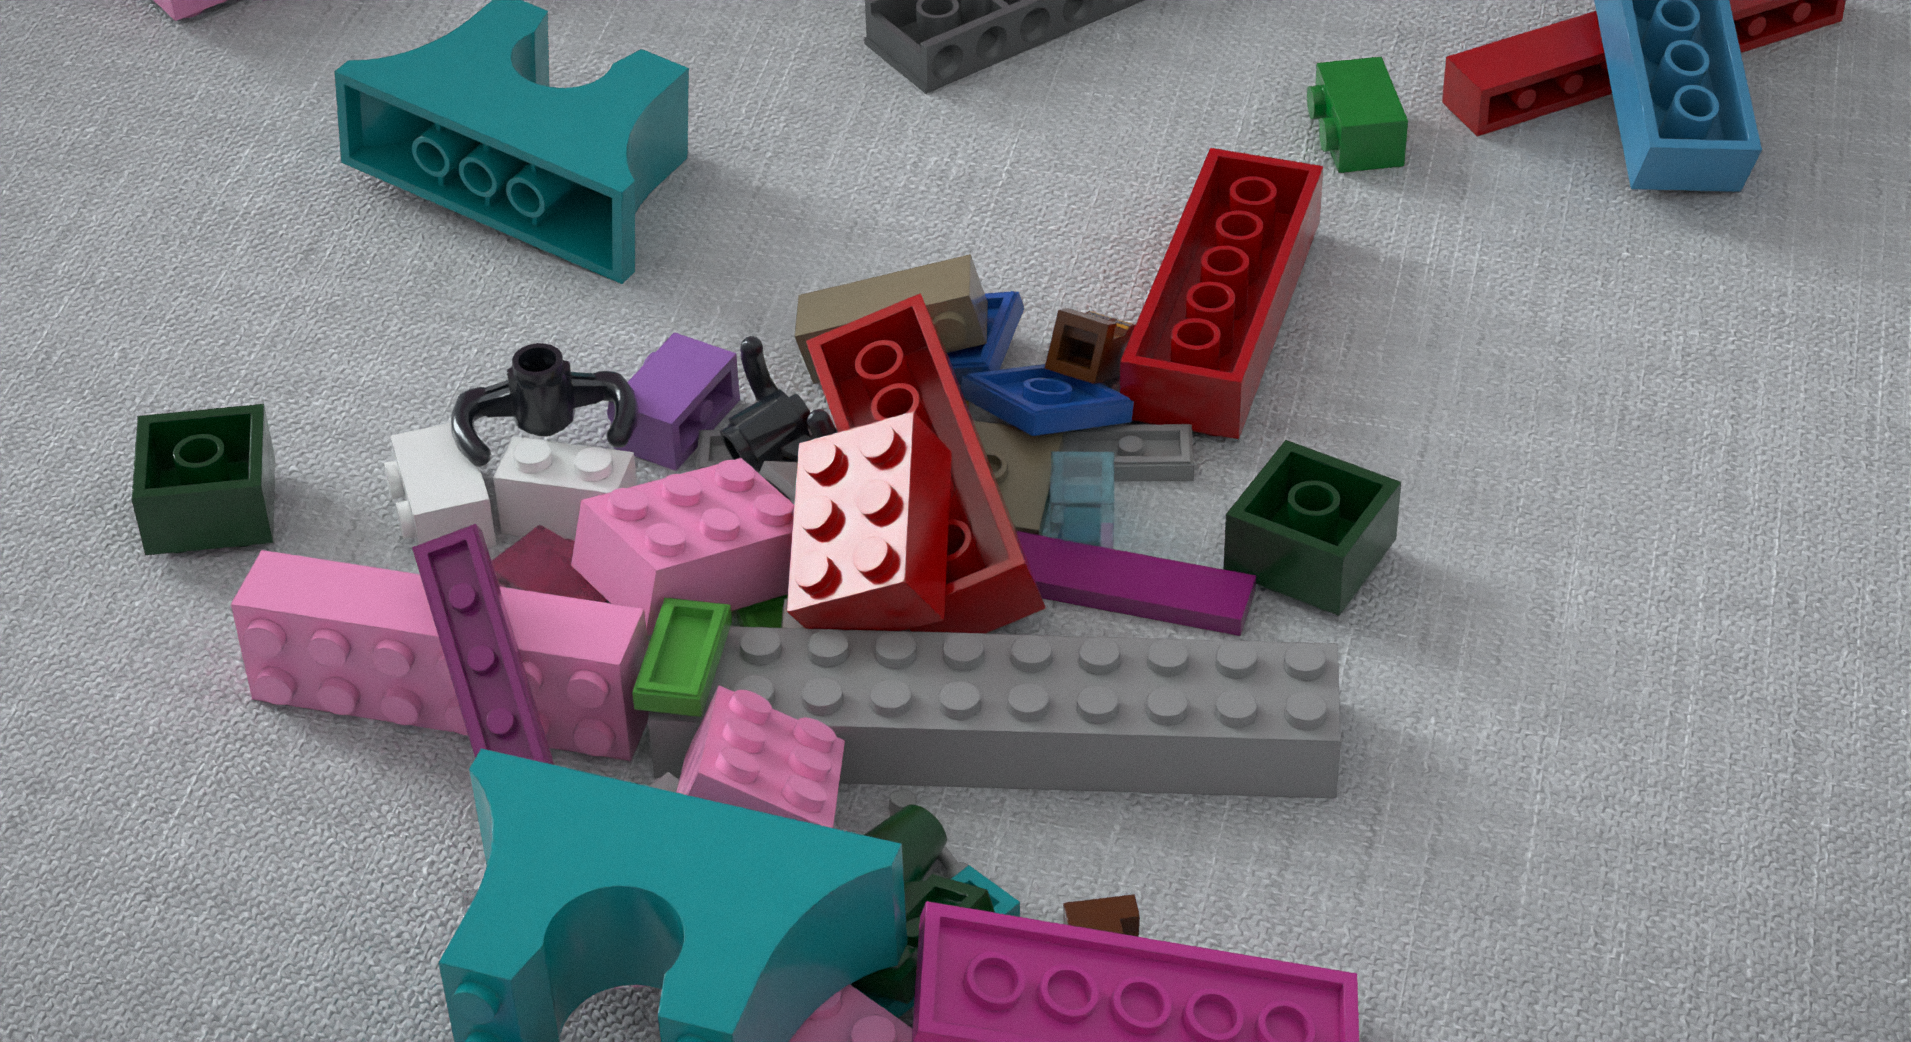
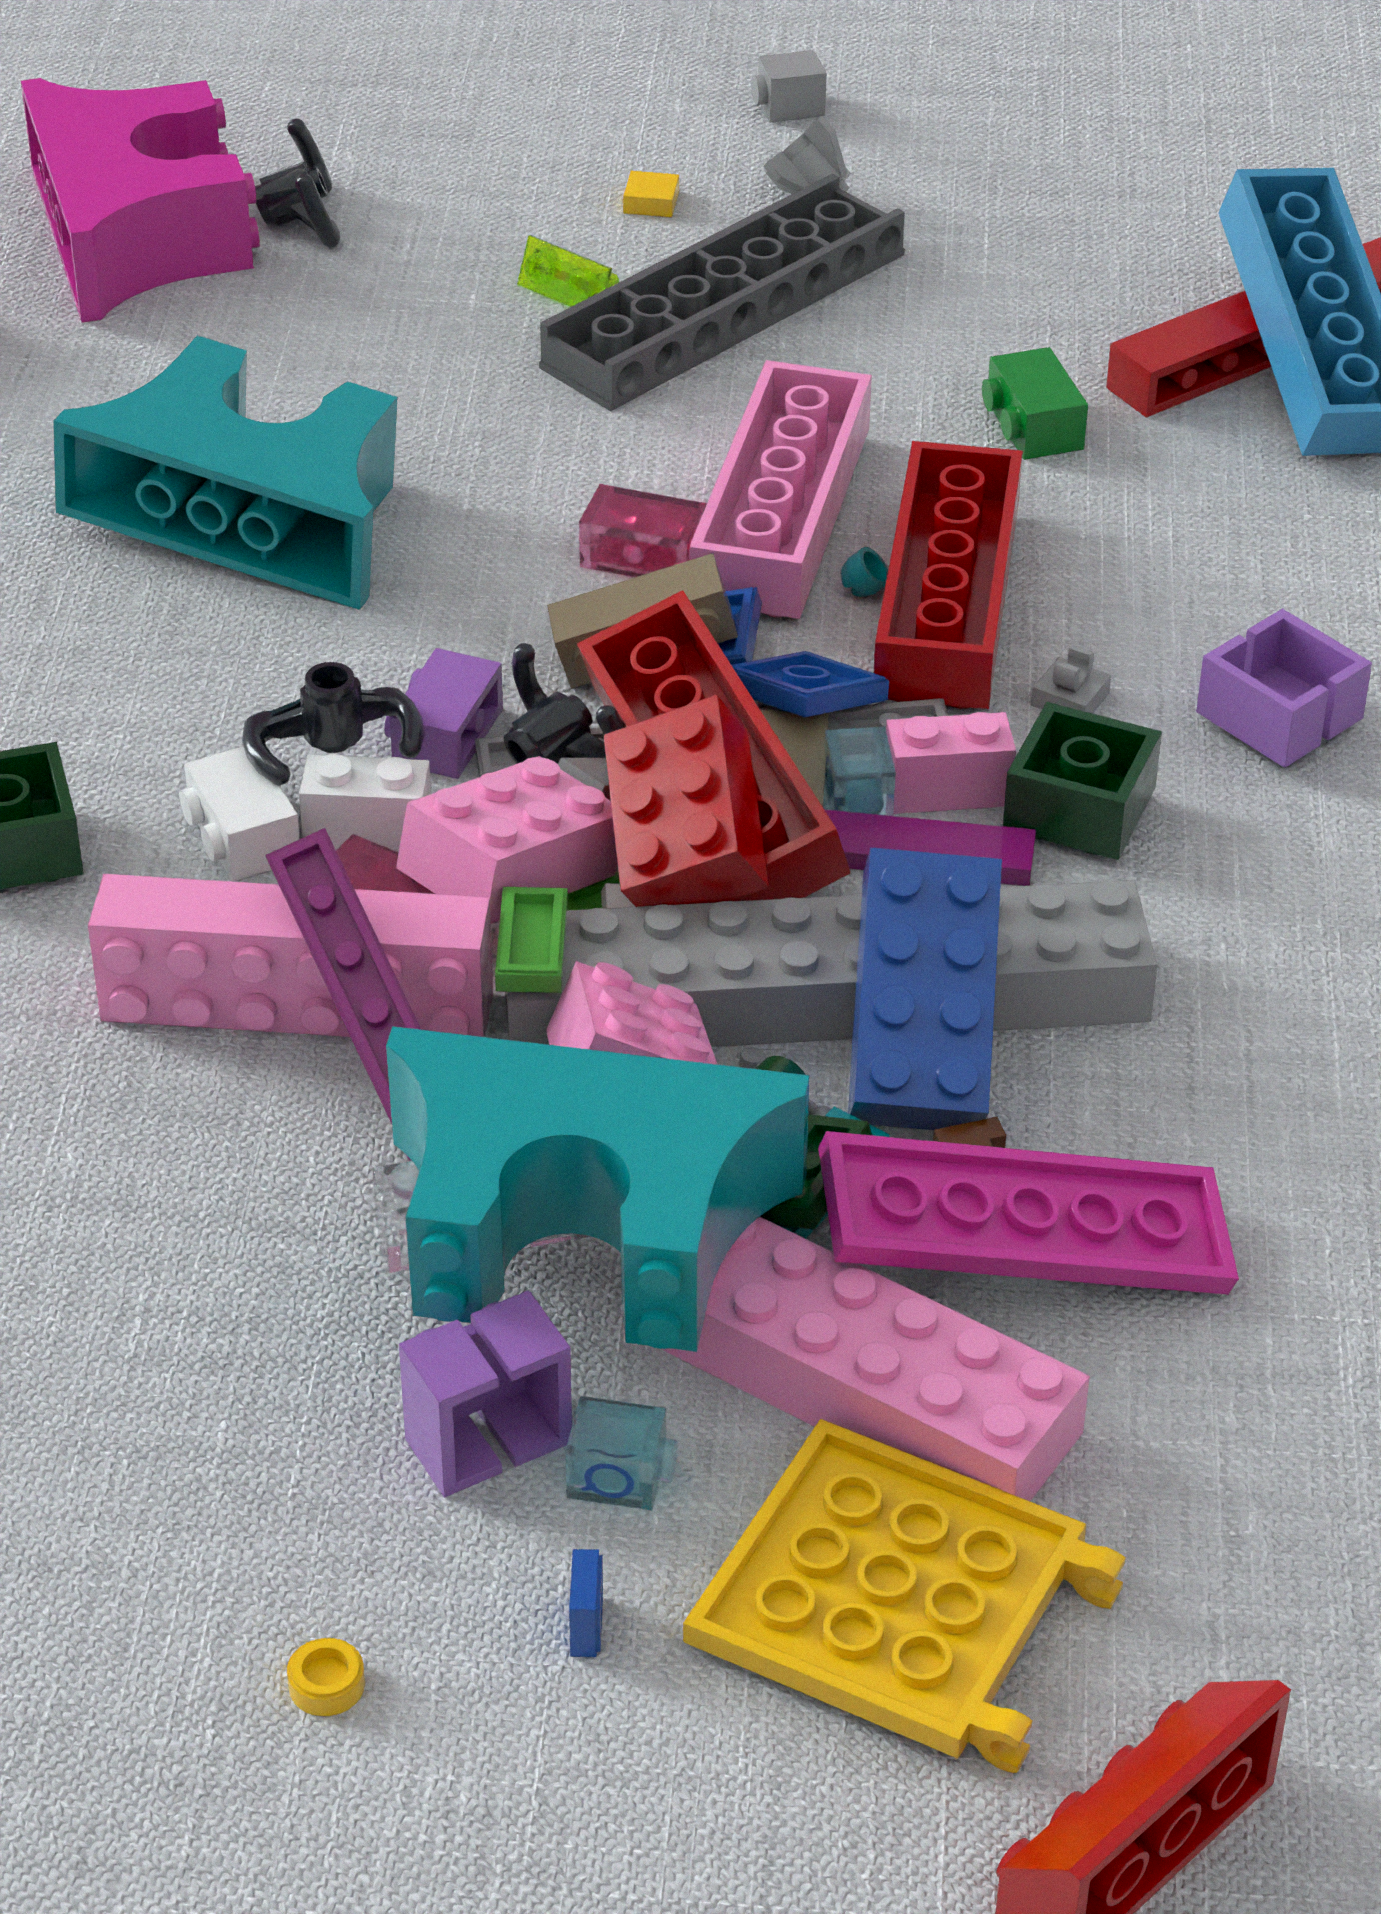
camera: 10 degrees left, 0 degrees up
reddish brown leg [1044,308,1135,384] -> none
none -> clear pink brick [579,484,707,577]
none -> bright pink brick [689,360,872,619]
none -> teal hinge [840,547,888,597]
none -> blue brick [848,847,1002,1130]
none -> bright pink brick [884,712,1016,814]
none -> light grey tile [1031,645,1111,713]
none -> medium lavender piece [1196,608,1372,768]

